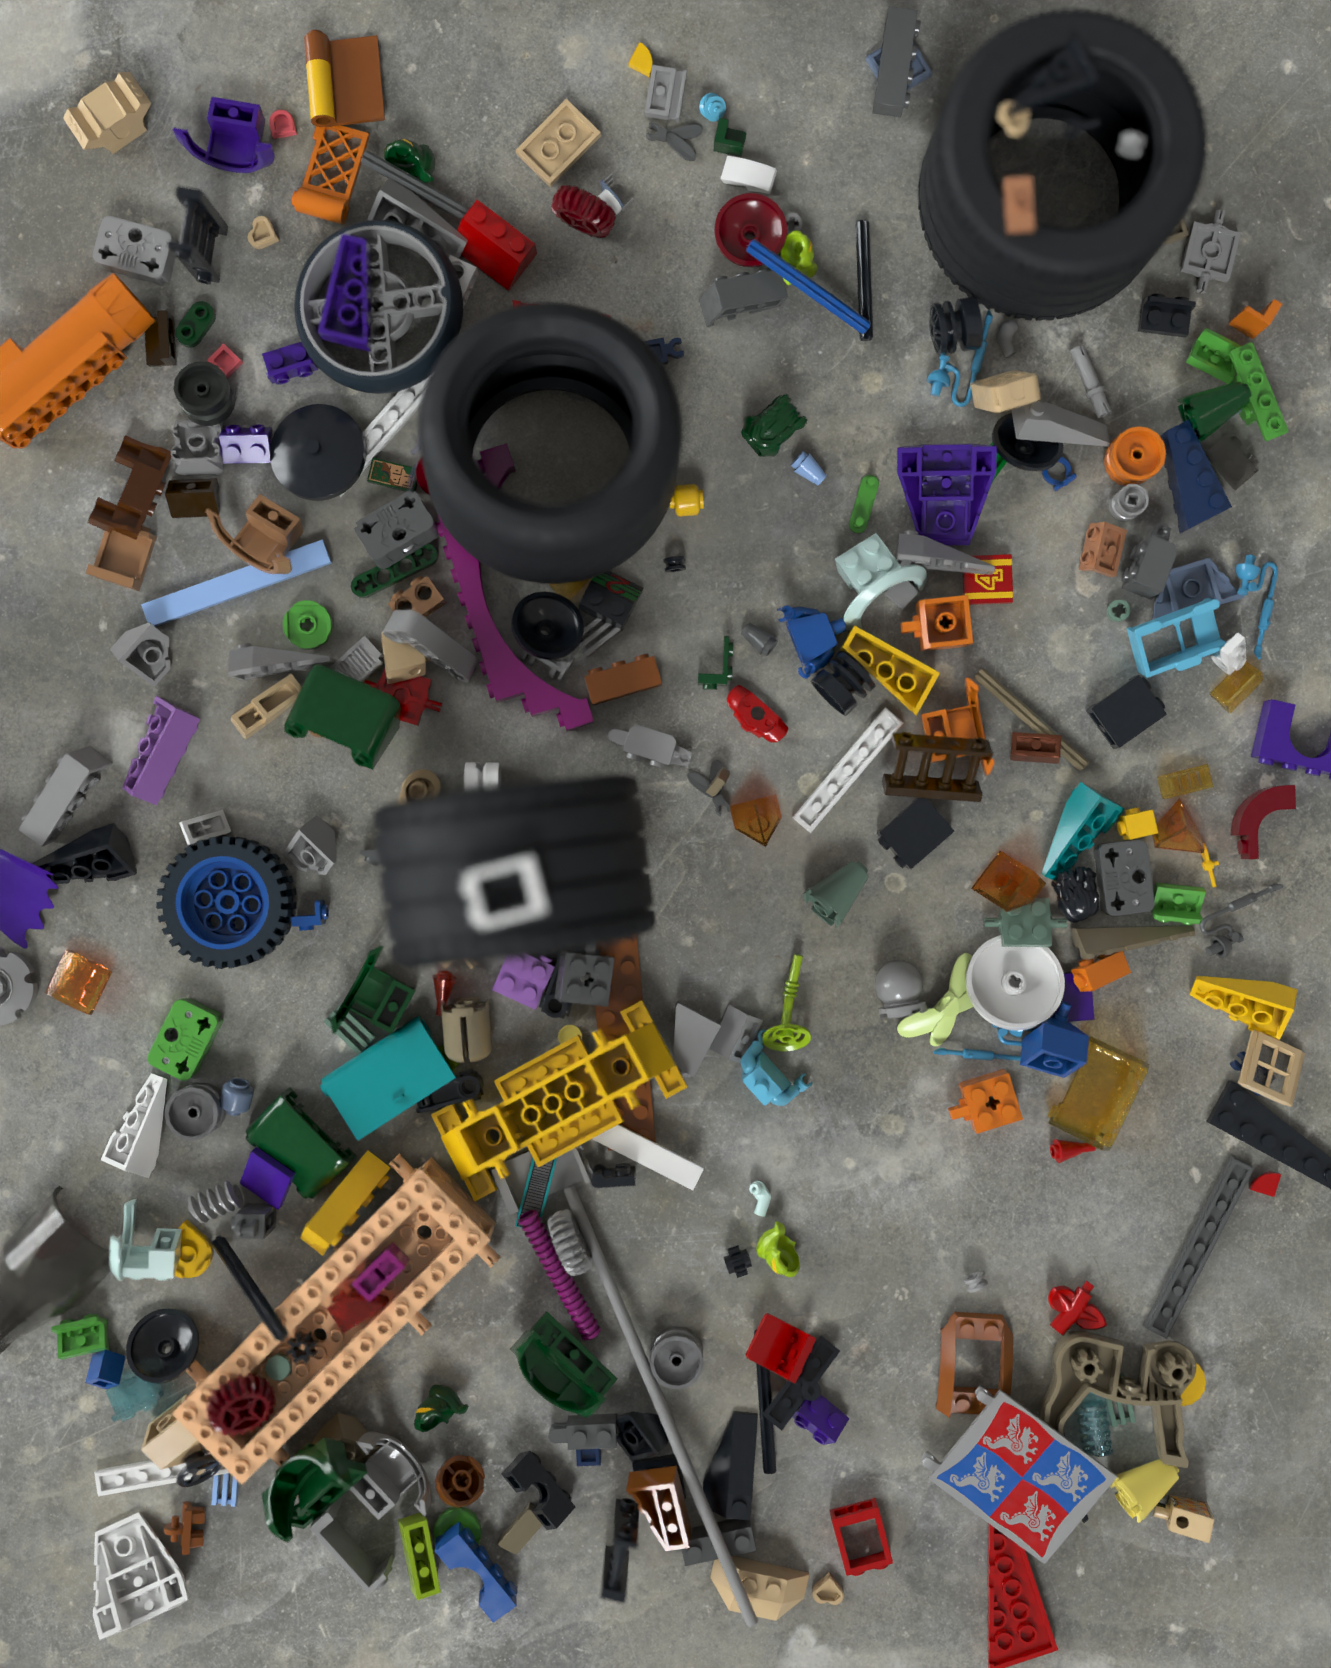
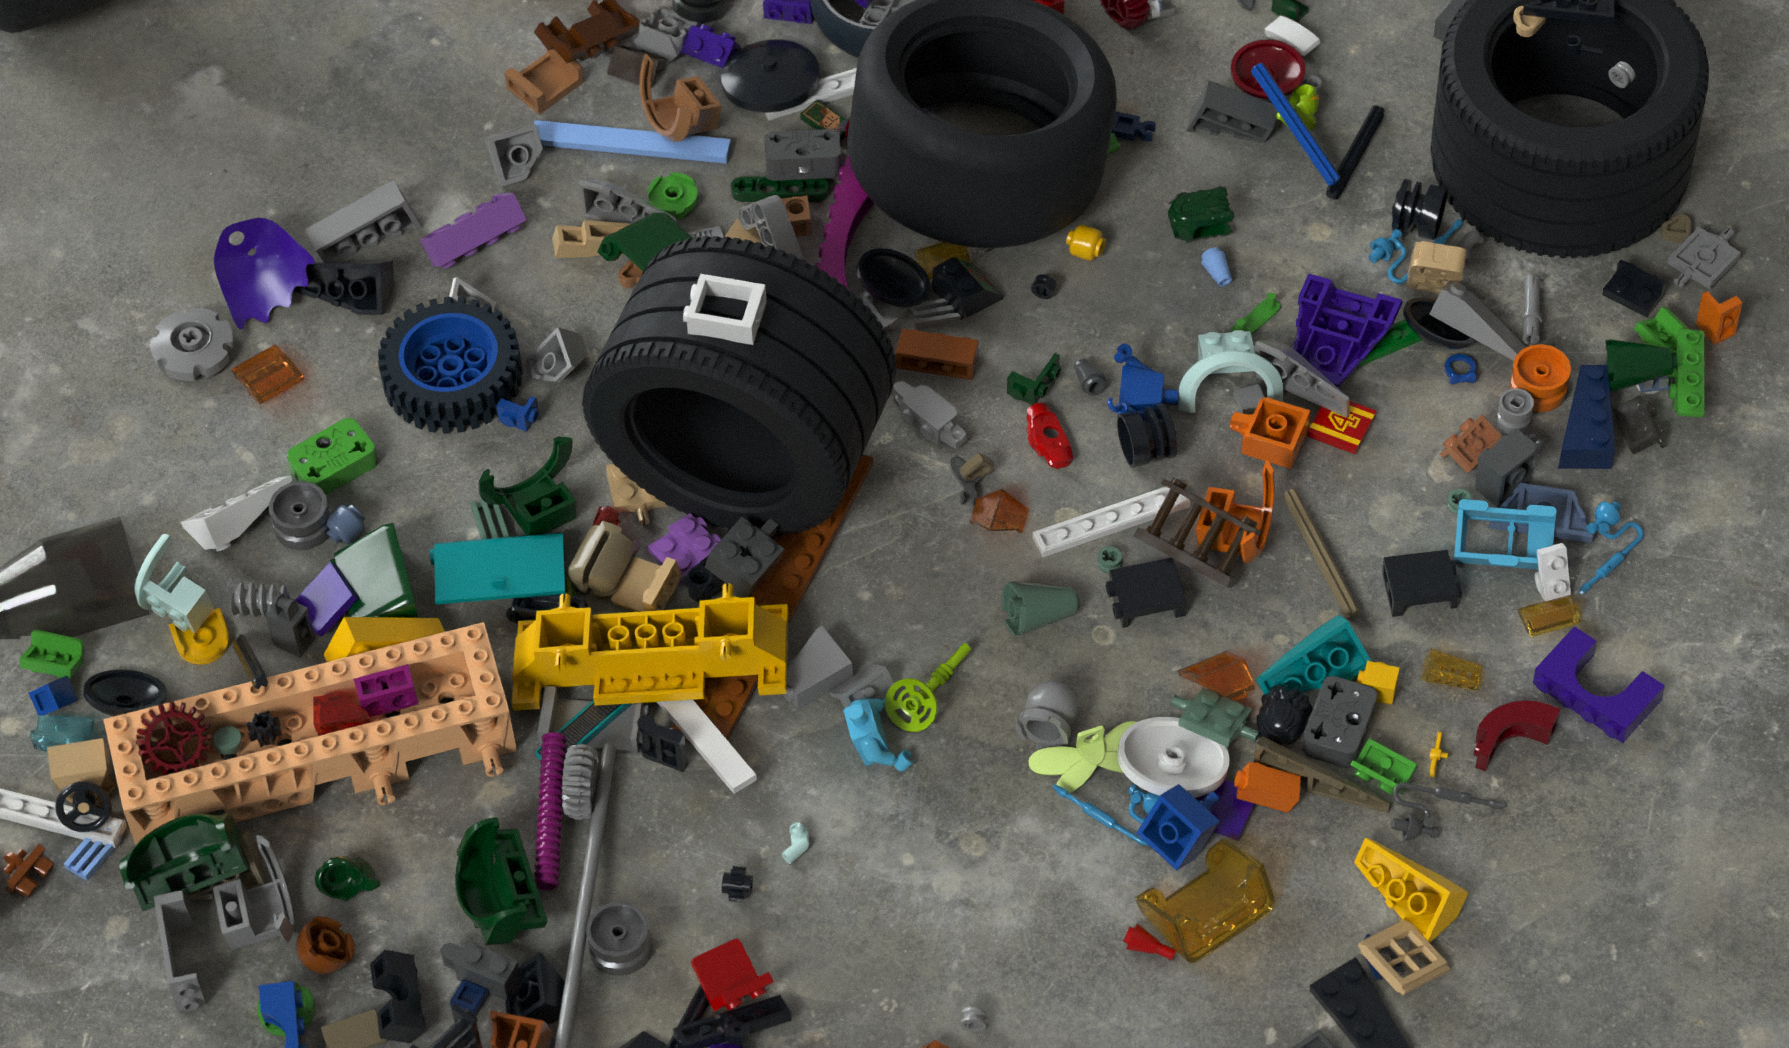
camera: 30 degrees right, 35 degrees down
lime brick [398,1512,441,1601] -> none
lime hair [756,1221,800,1278] -> none
yellow wedge [840,626,940,716] -> none
orange hinge [948,1069,1023,1134] -> none
nougat plate [1003,176,1035,234] -> none
copper slope [1010,732,1062,764] -> none
clear orange slope [1152,798,1205,853] -> none
none -> tan bracket [611,557,682,612]
none -> sand green bush [1098,546,1122,574]

